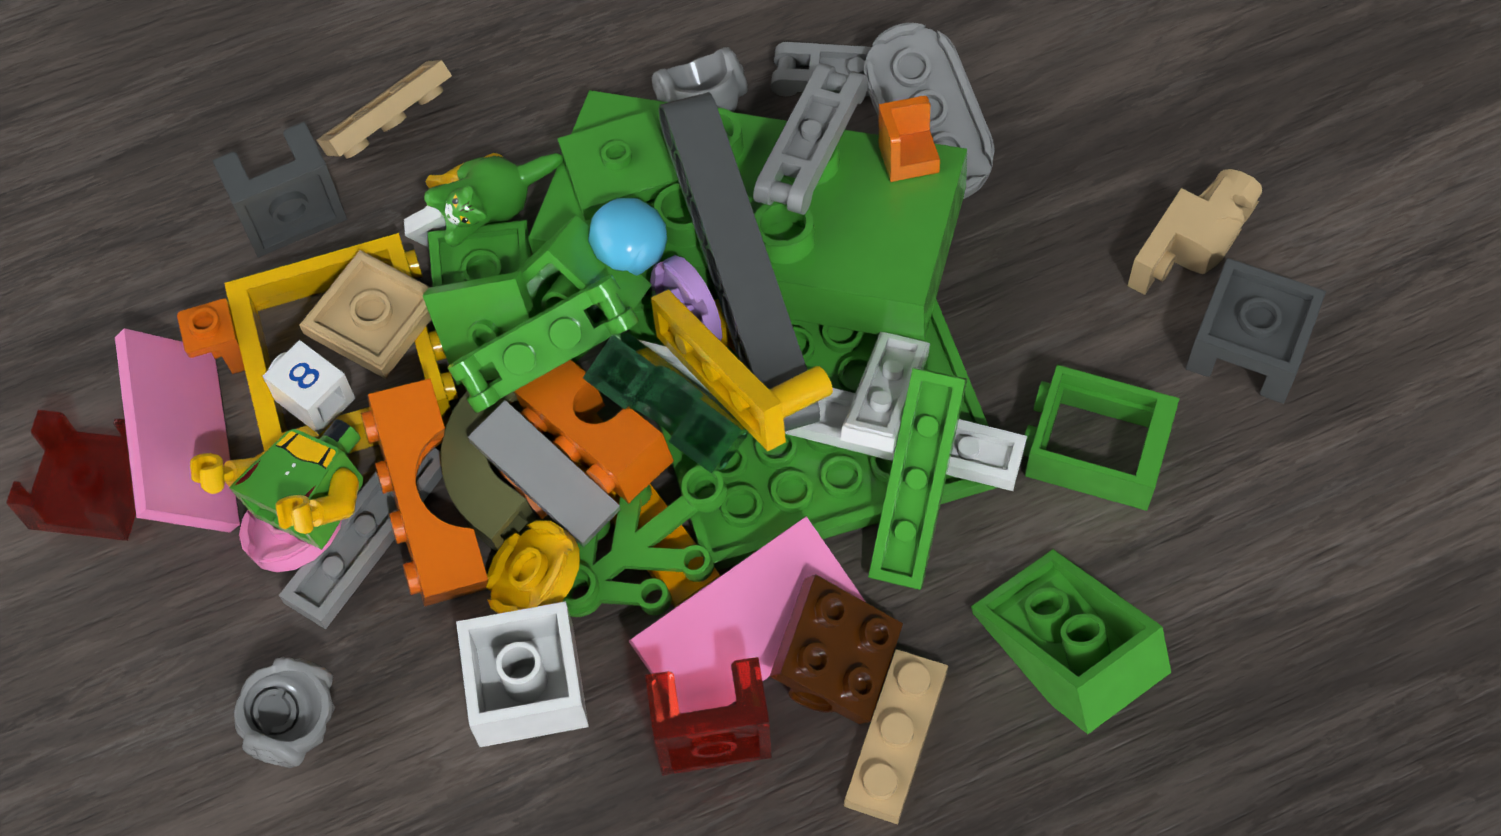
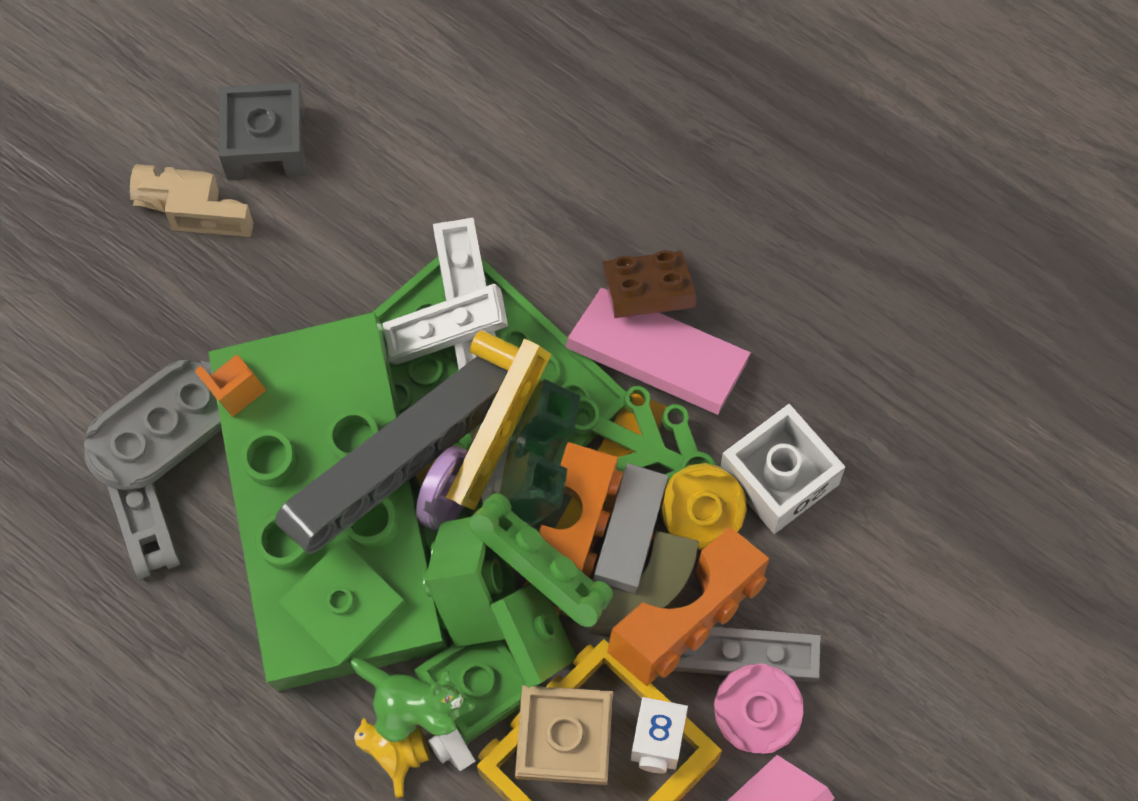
camera: 120 degrees left, 5 degrees up
torso [190,419,363,550] -> none
light grey hair [234,657,335,768] -> none
medium azure hair [588,198,667,276] -> none
clear red panel [645,657,772,776] -> none
light grey hair [652,47,748,112] -> none
light grey plate [753,63,868,215] -> none
tan plate [844,649,948,825] -> none
bright green piece [868,367,967,590] -> none
bright green slope [971,549,1171,734] -> none
bright green window [1023,365,1180,511] -> none

